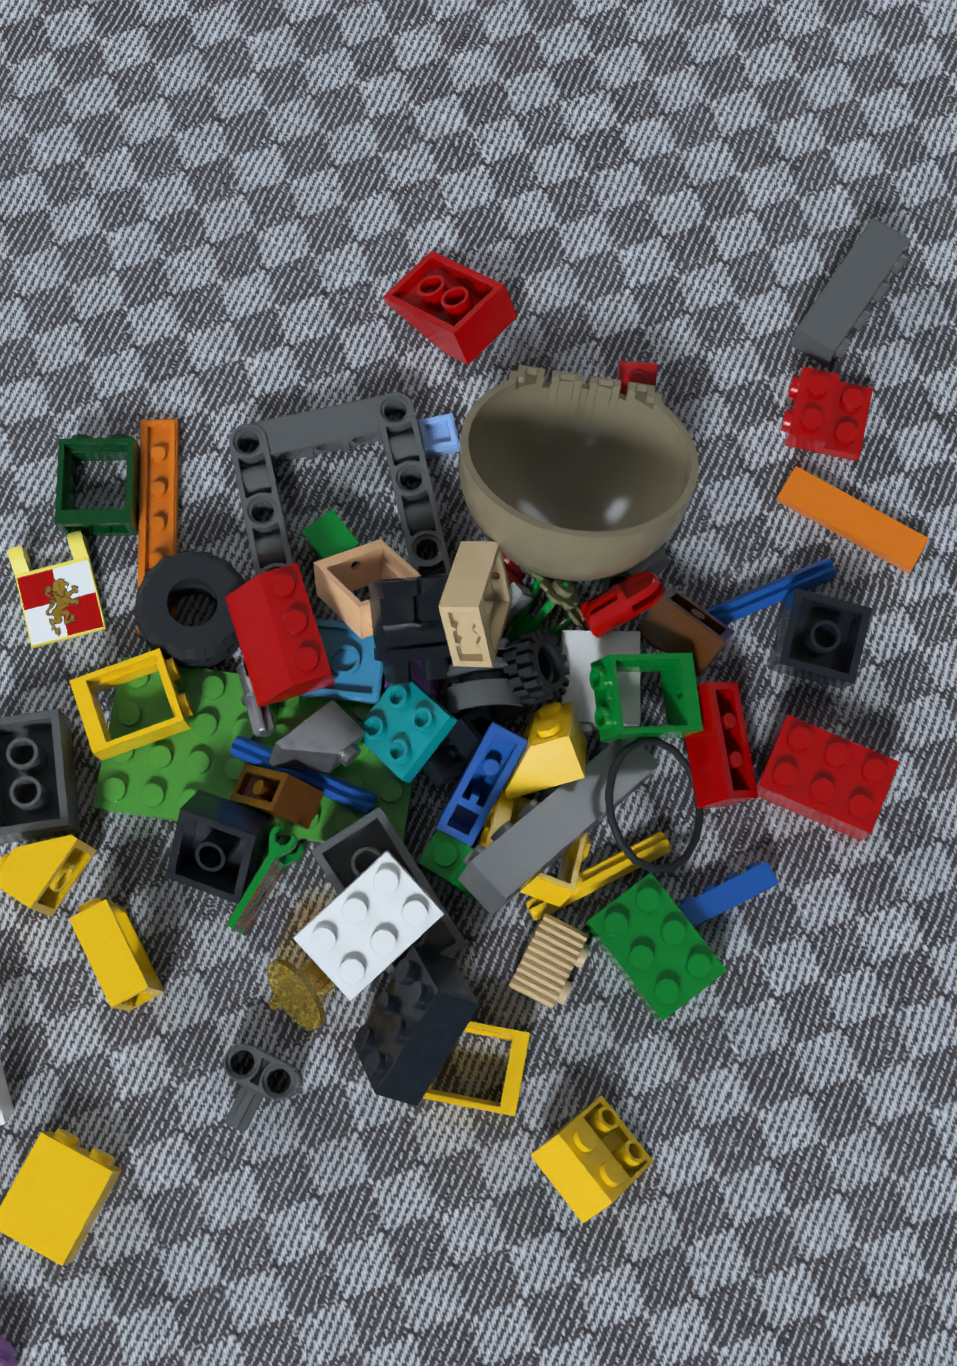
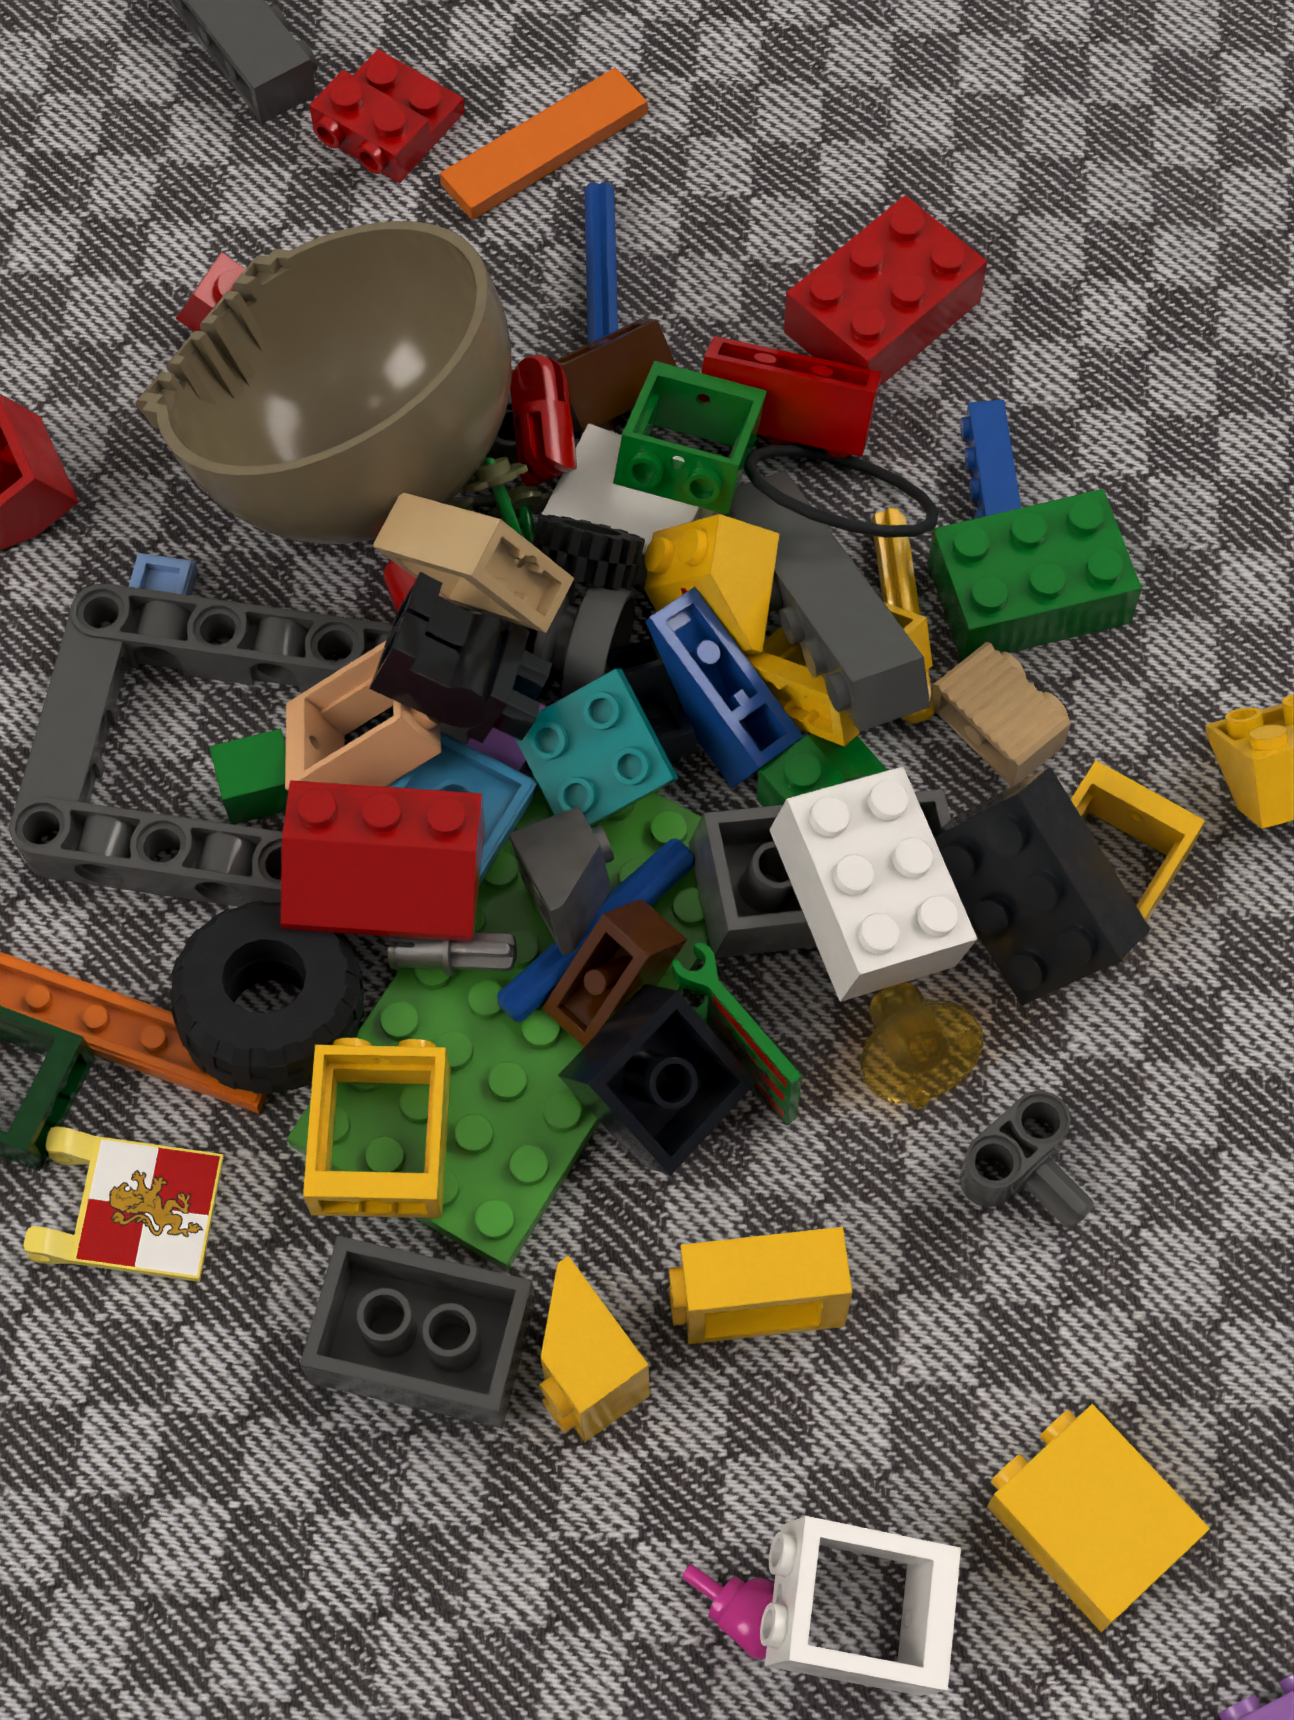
camera: 70 degrees left, 10 degrees down
black brick [768,588,872,689] -> none

